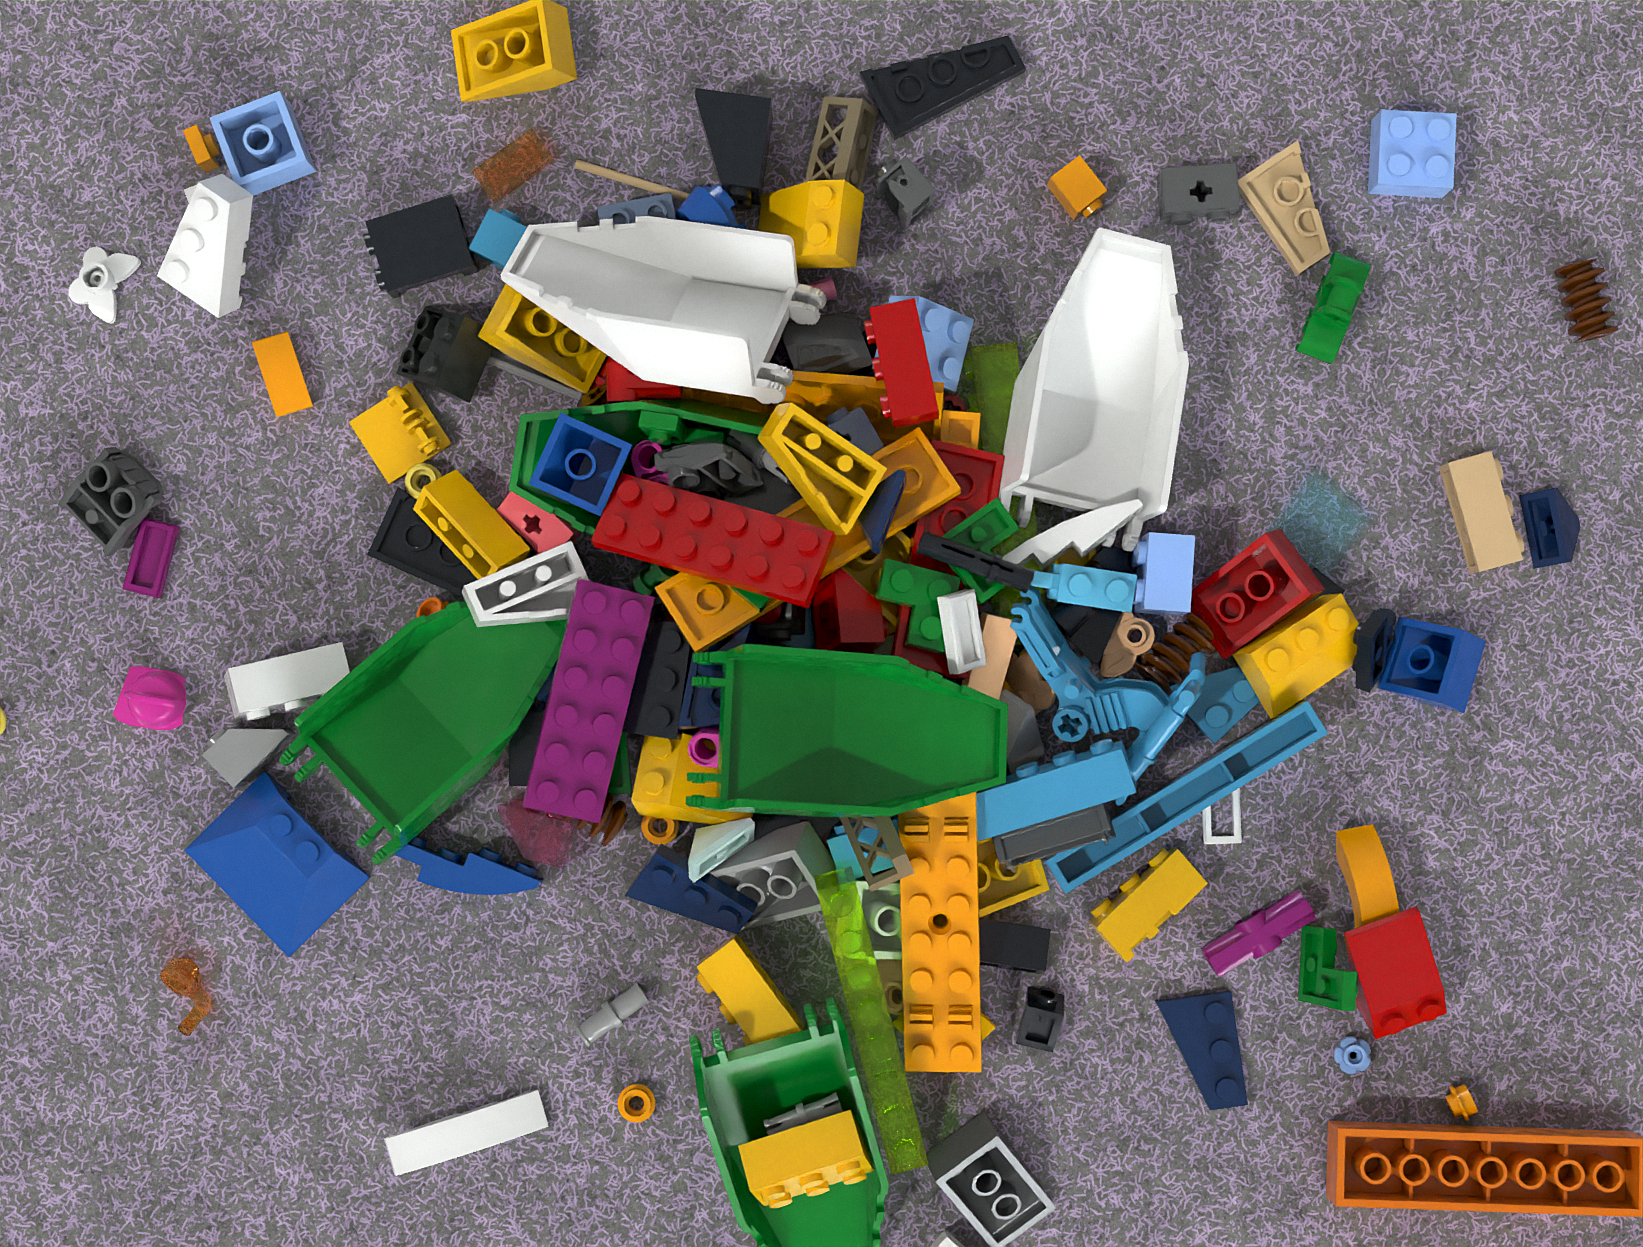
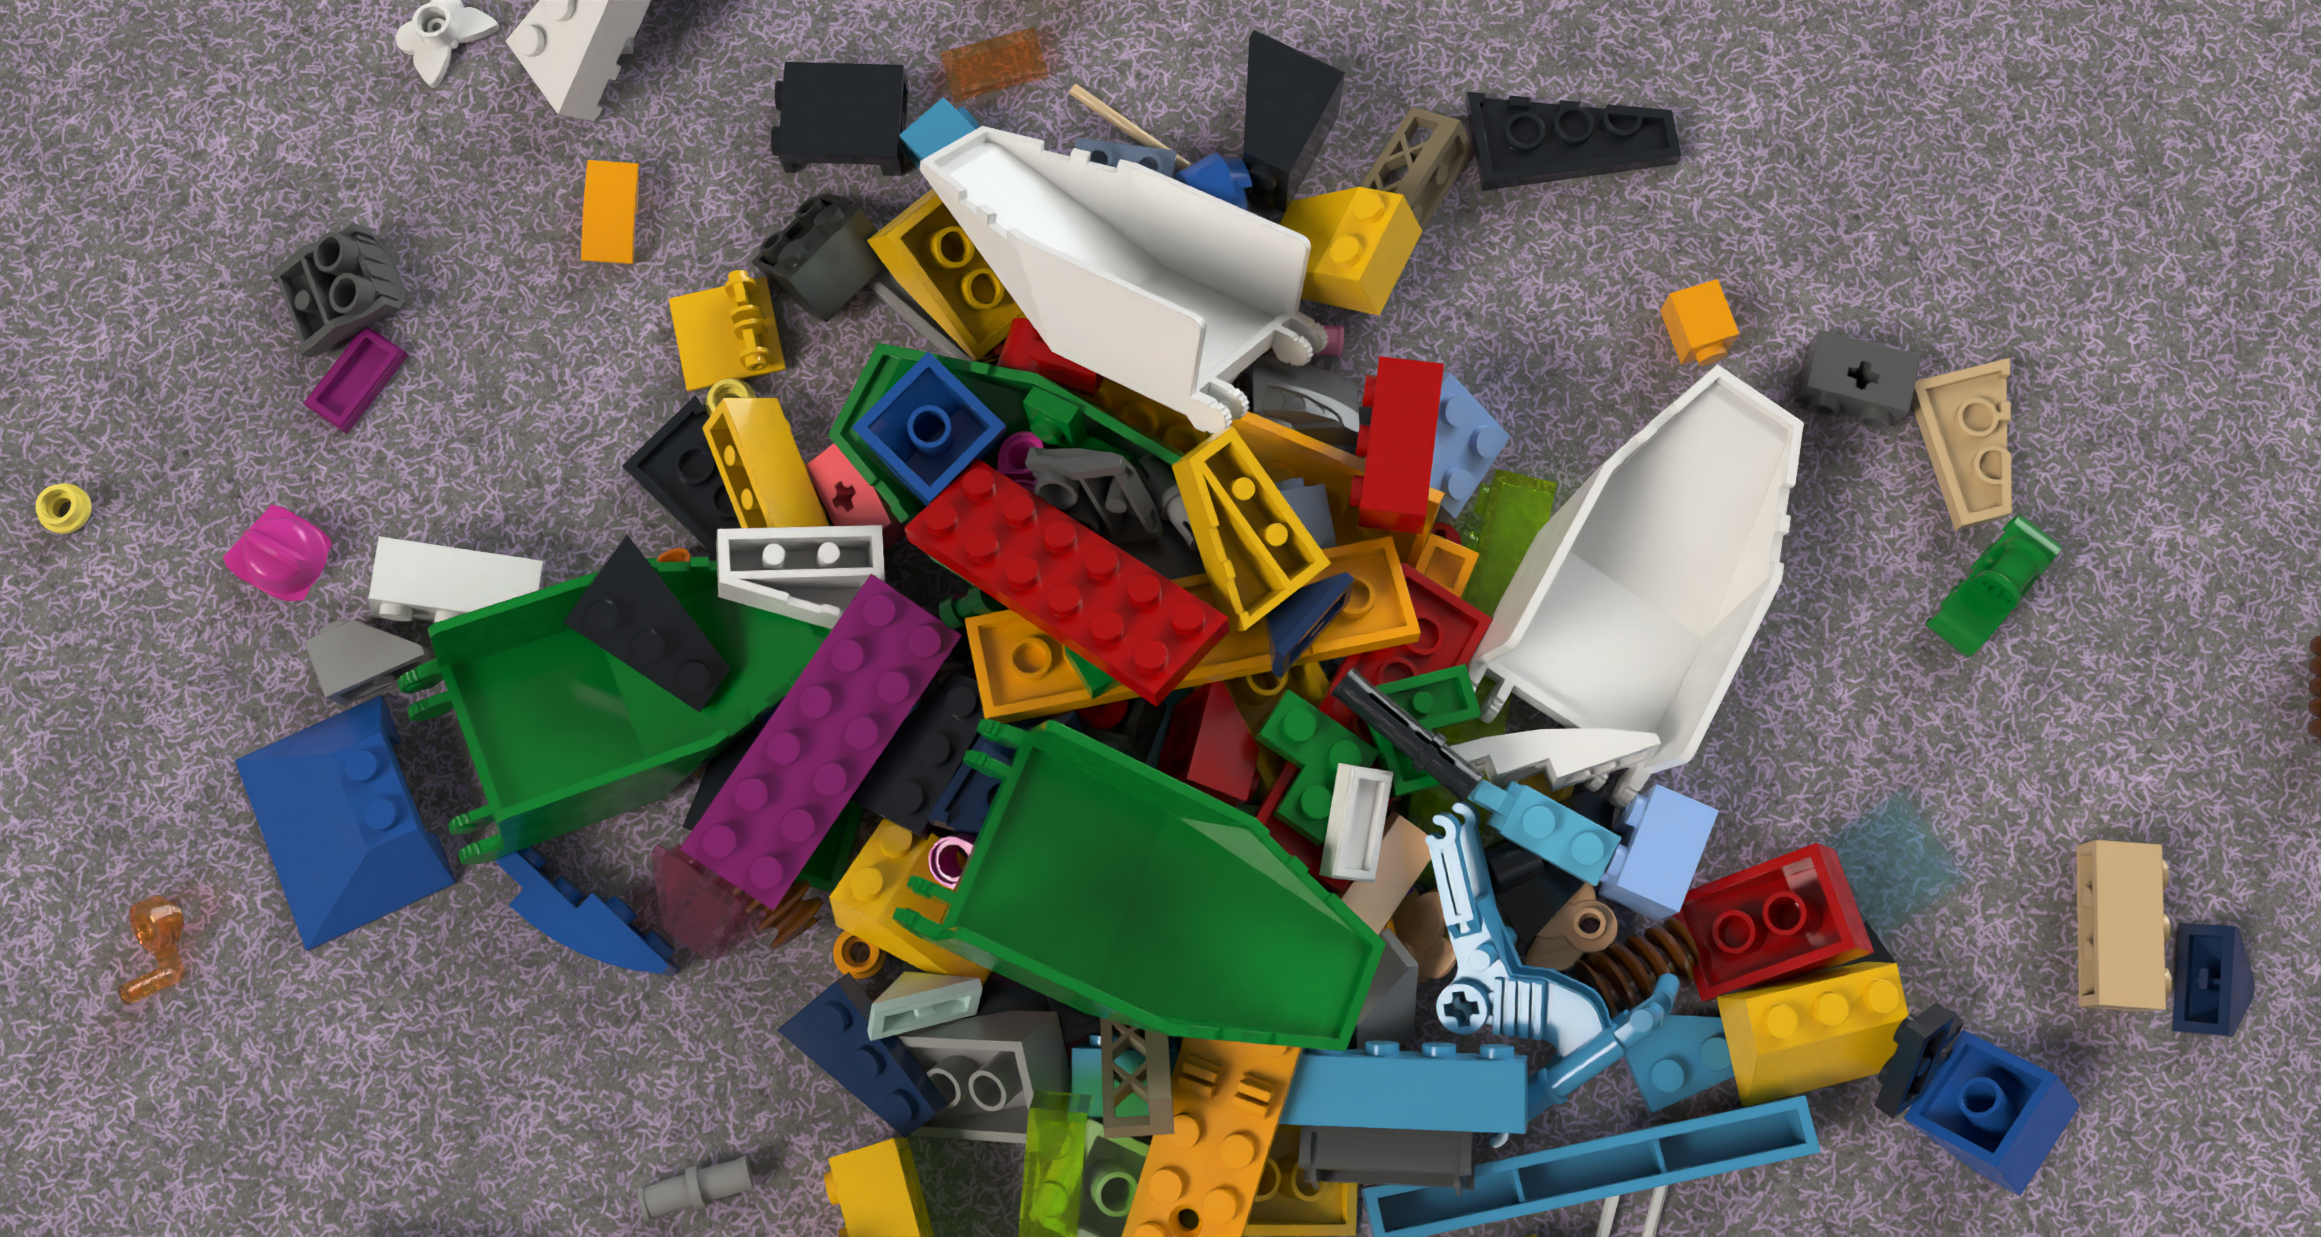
camera: 20 degrees right, 10 degrees down
dark grey hinge [875,156,936,231] -> none
light blue brick [1368,109,1457,198] -> none
none -> black wing [563,533,730,713]

